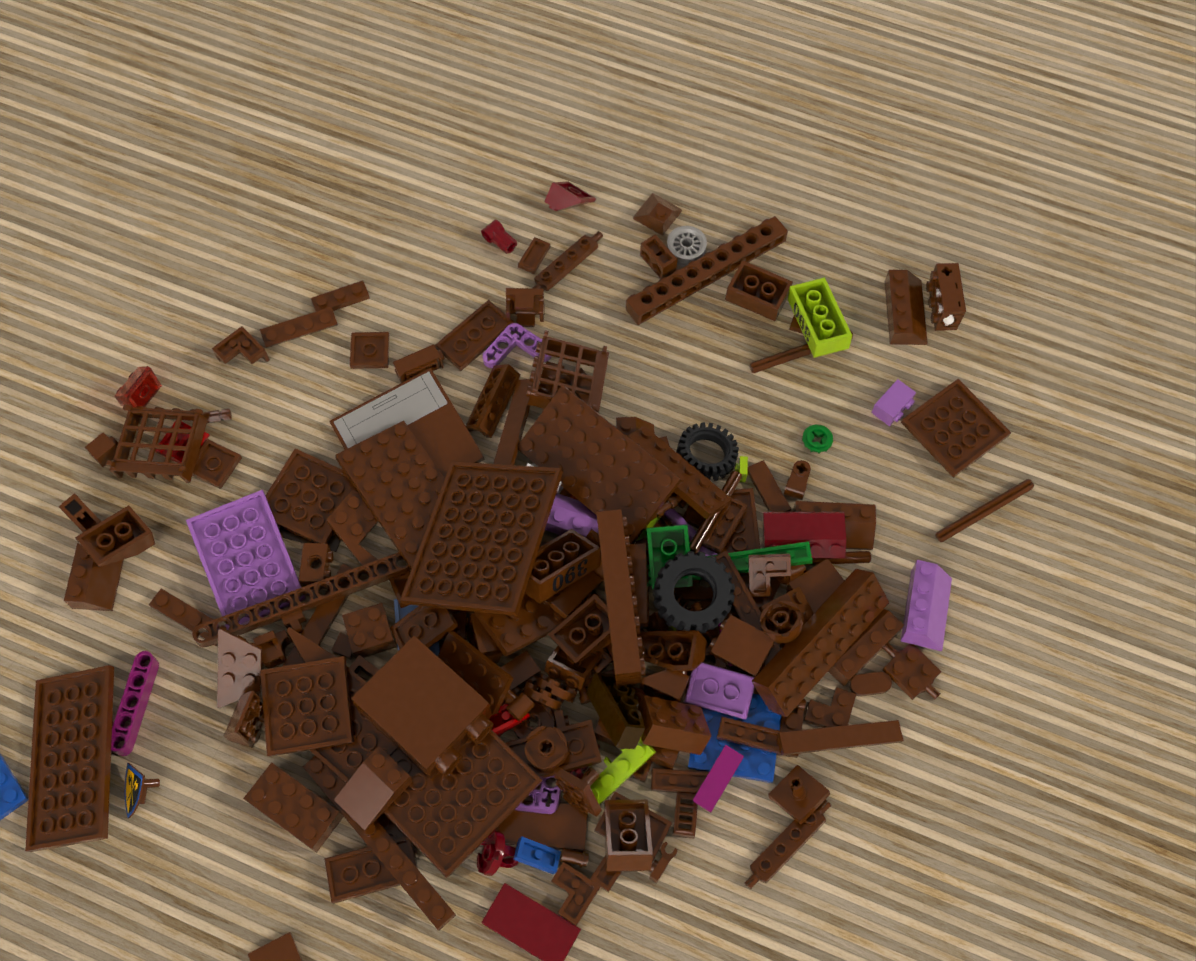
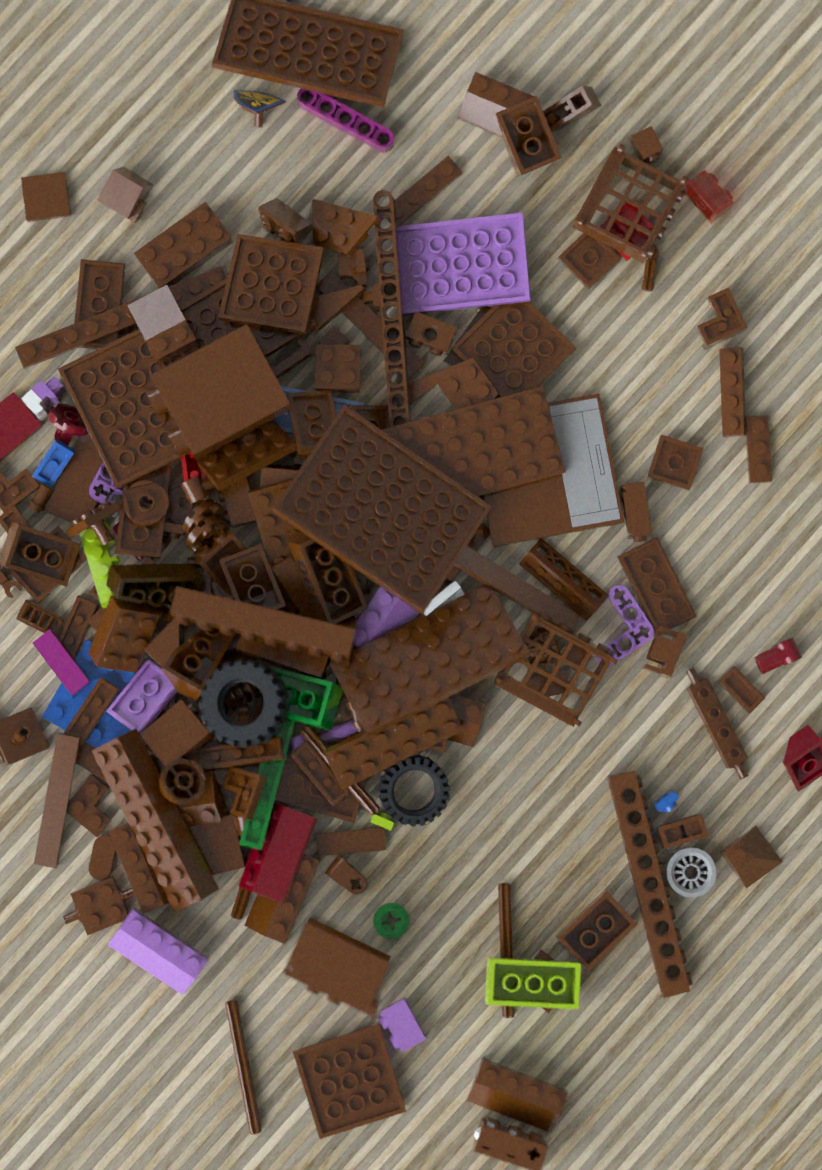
camera: 110 degrees right, 20 degrees up
none -> hips [21,376,66,421]
none -> plate [97,167,154,223]
none -> reddish brown windscreen [284,918,391,1016]
none -> blue plate [652,791,679,812]

